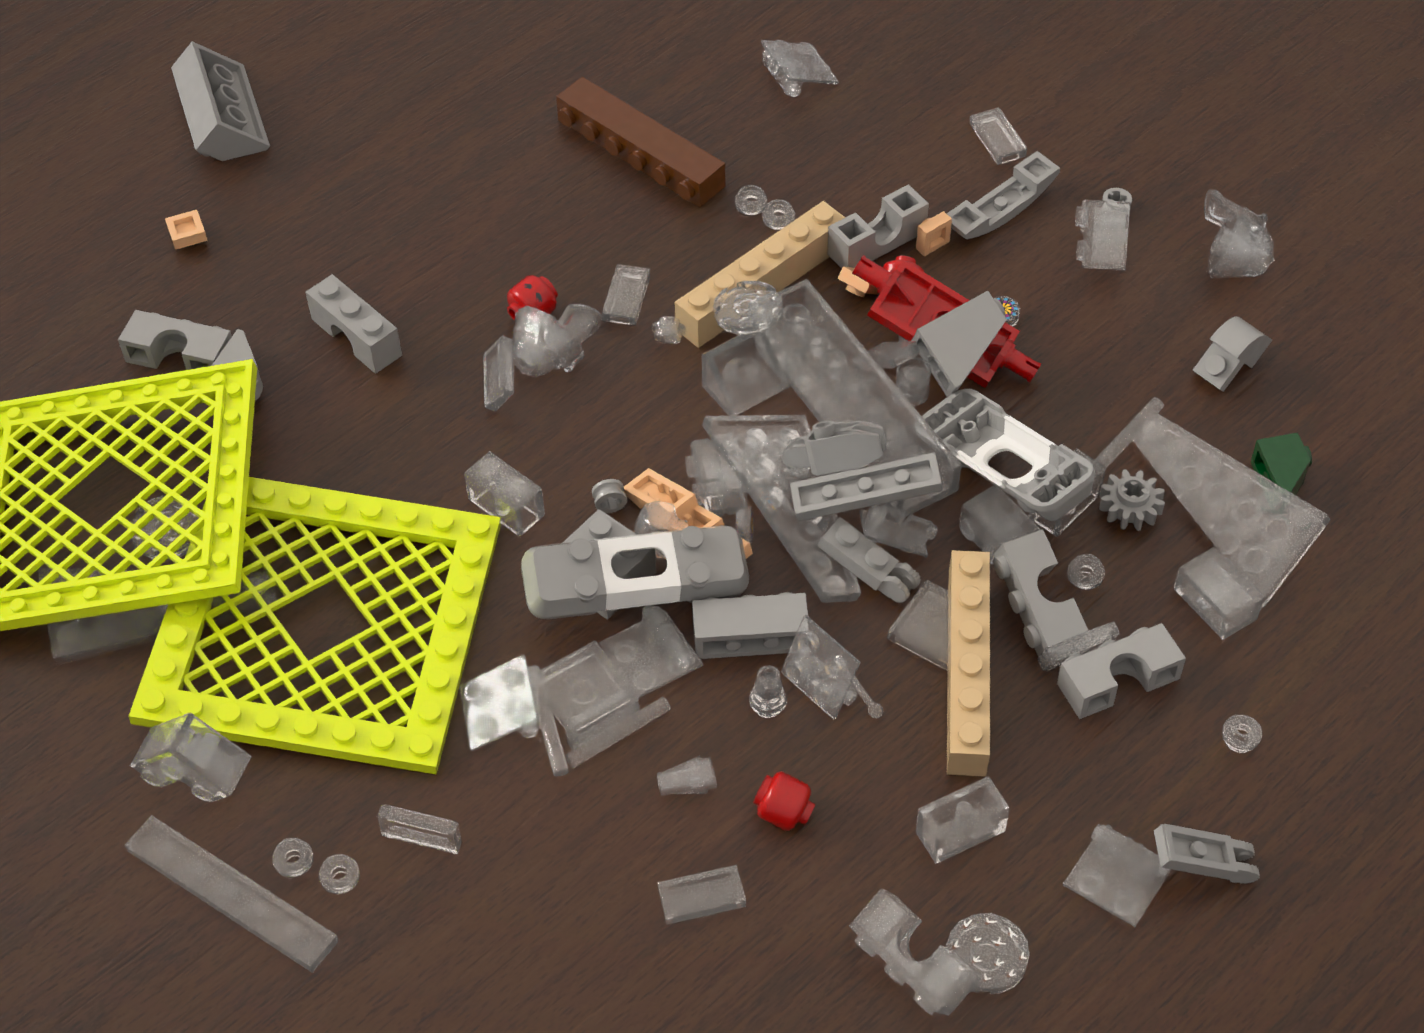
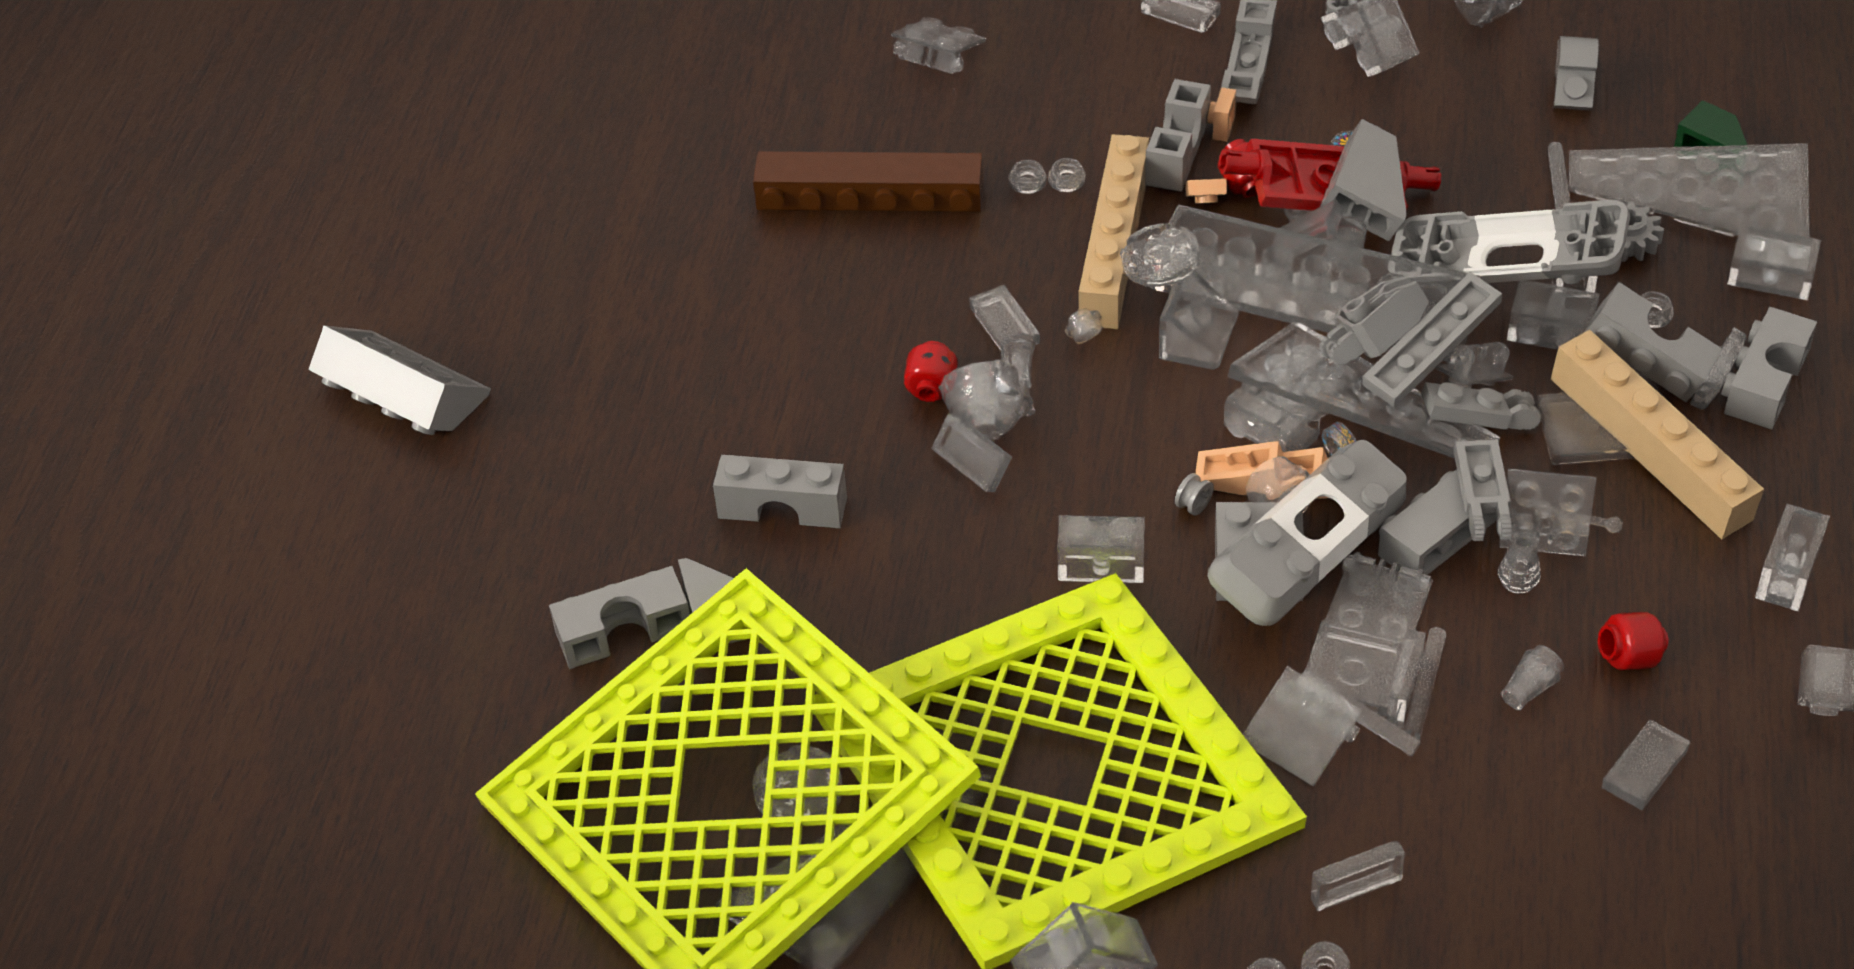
camera: 35 degrees left, 5 degrees down
light nougat plate [165,210,208,250] -> none
none -> light grey hinge [1454,439,1512,541]

